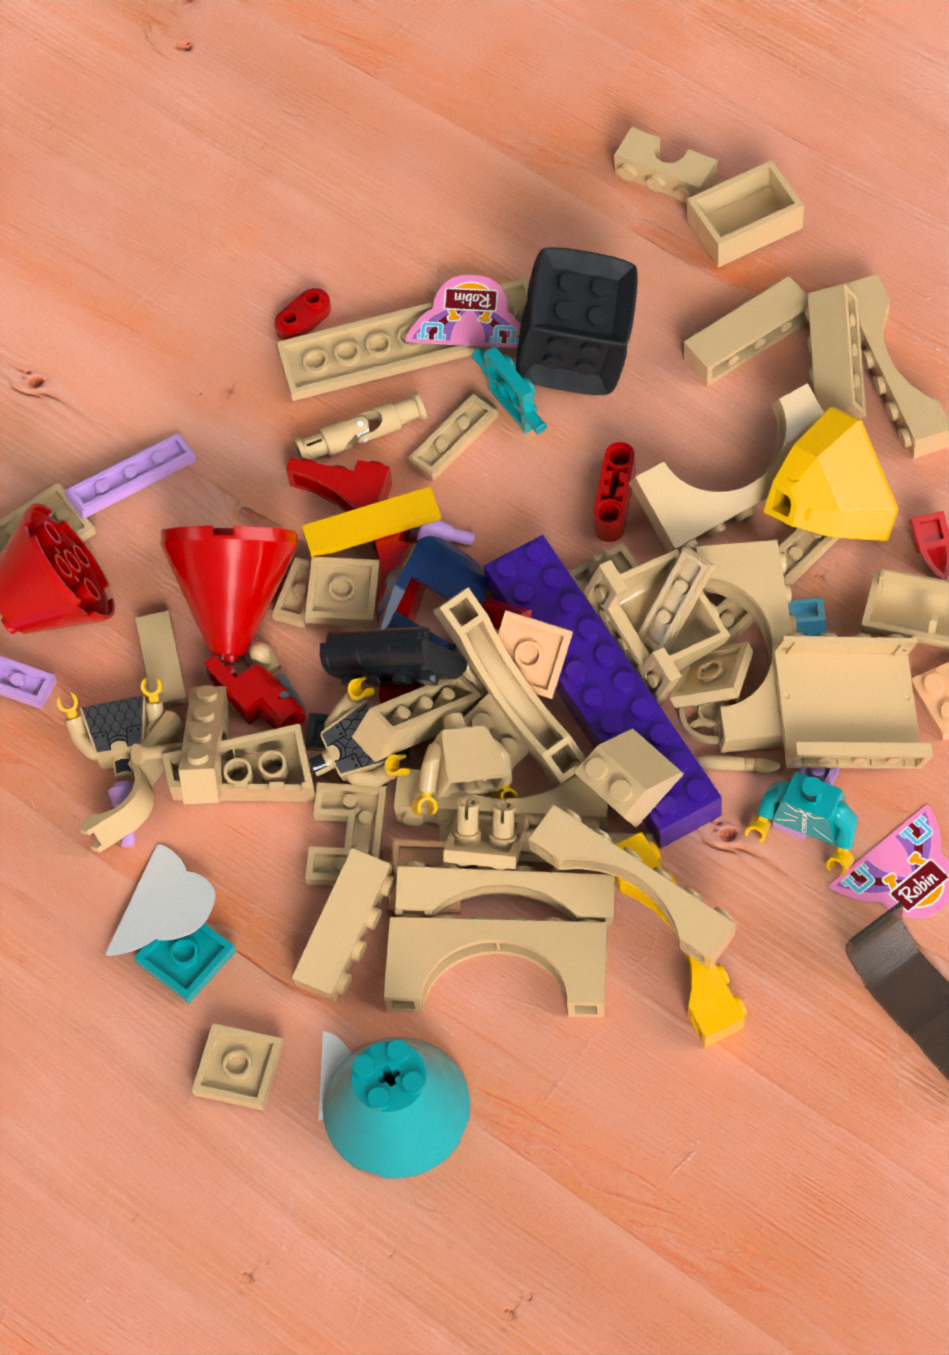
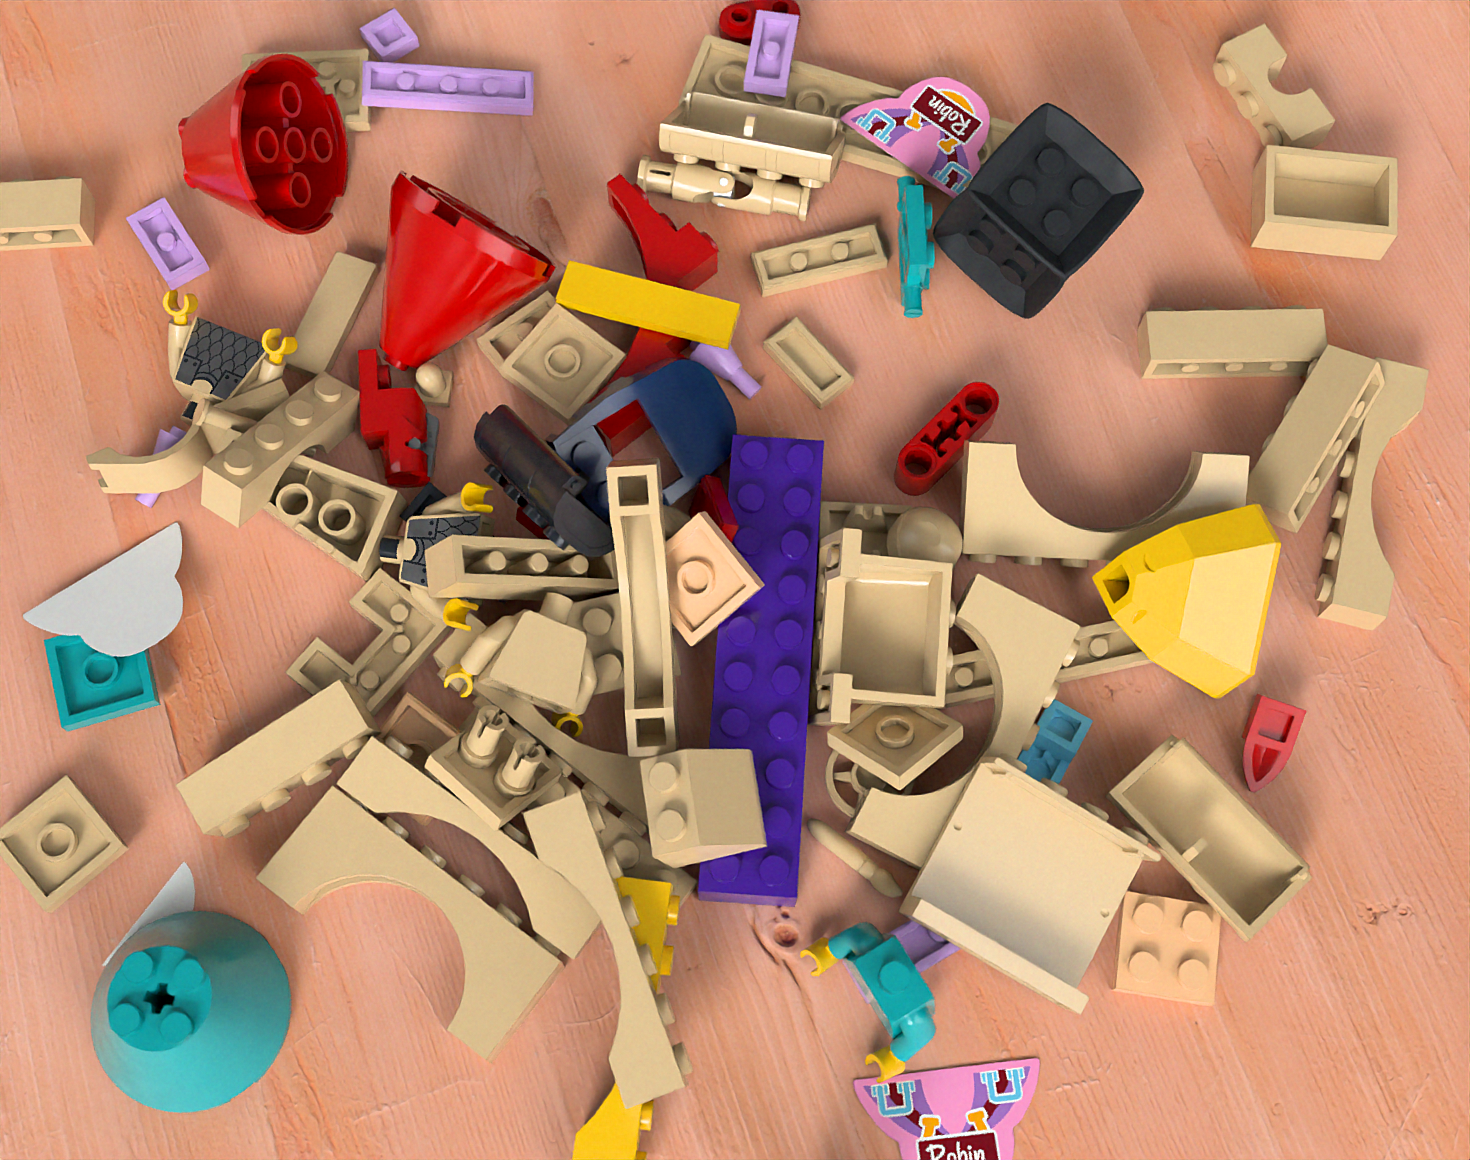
camera: 25 degrees right, 10 degrees up
tan tile [637,548,716,653] -> none
none -> lavender plate [359,8,420,62]
none -> tan container [659,91,846,188]
none -> lavender plate [744,10,799,97]
none -> tan tile [763,316,854,410]
none -> tan hat [887,506,963,570]

